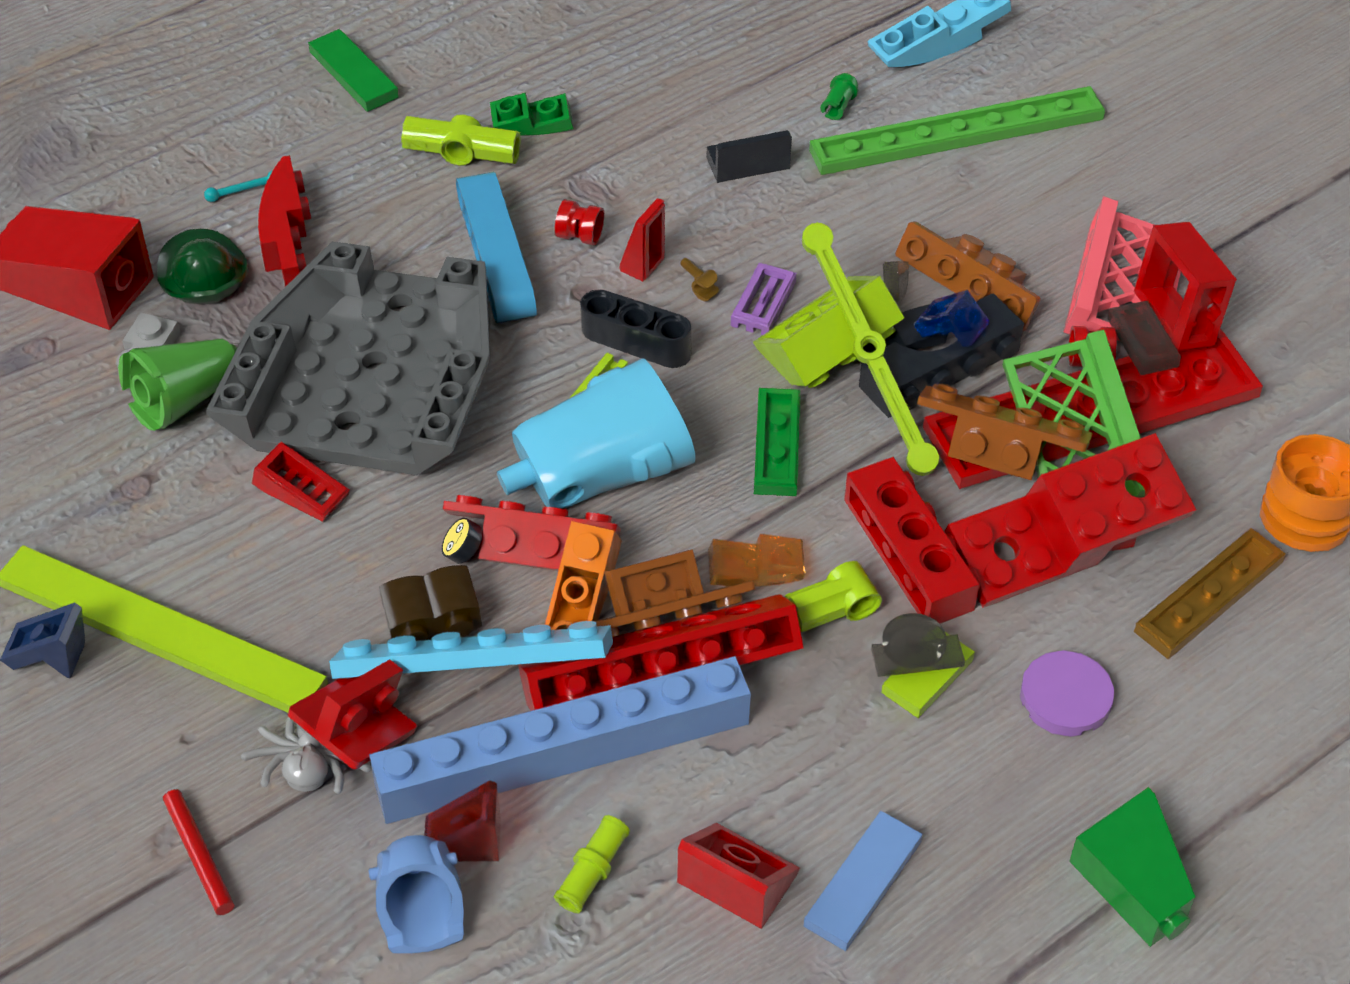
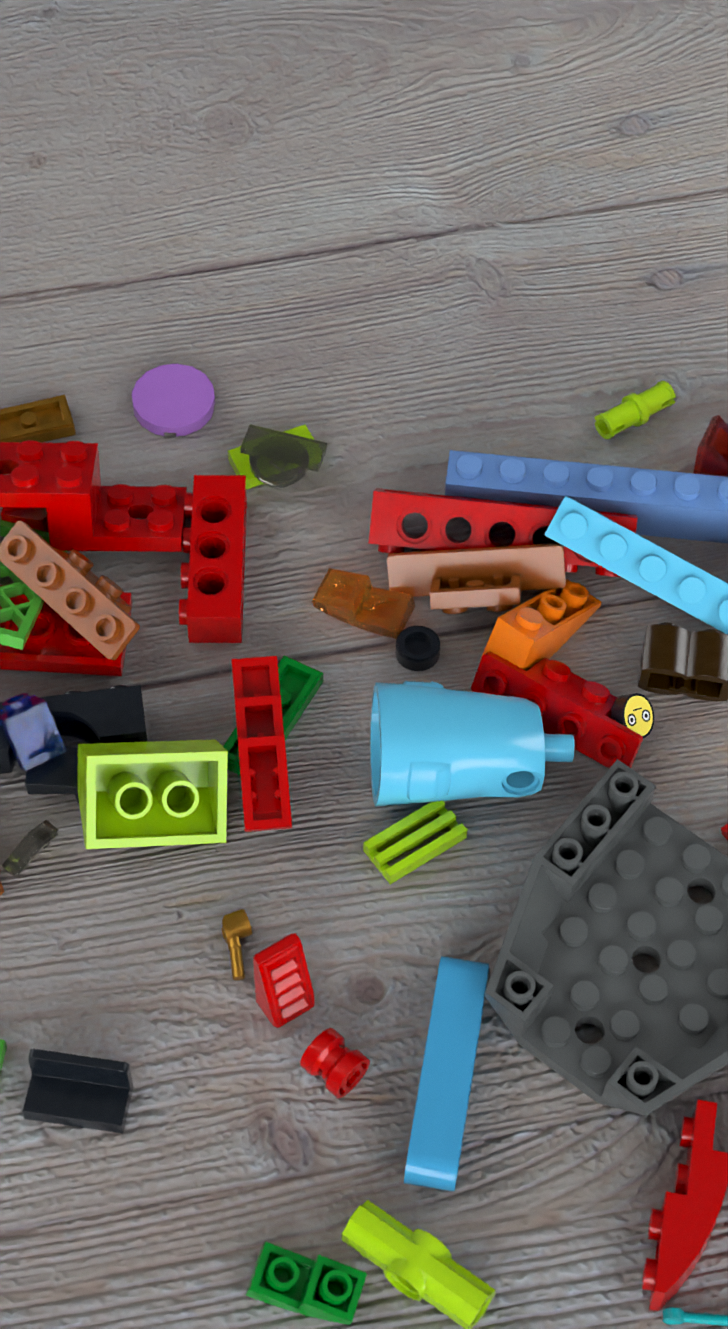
camera: 155 degrees left, 5 degrees up
black beam [580,289,692,368] -> none
red slope [677,823,800,929] -> none
medium lavender tile [731,262,796,335] -> none
lime piece [785,561,882,632] -> none
lime piece [801,222,939,476] -> none
medium blue tile [803,811,922,952] -> none
green slope [1069,787,1195,947] -> none
none -> red slope [231,656,292,832]
none -> black tile [395,626,440,671]

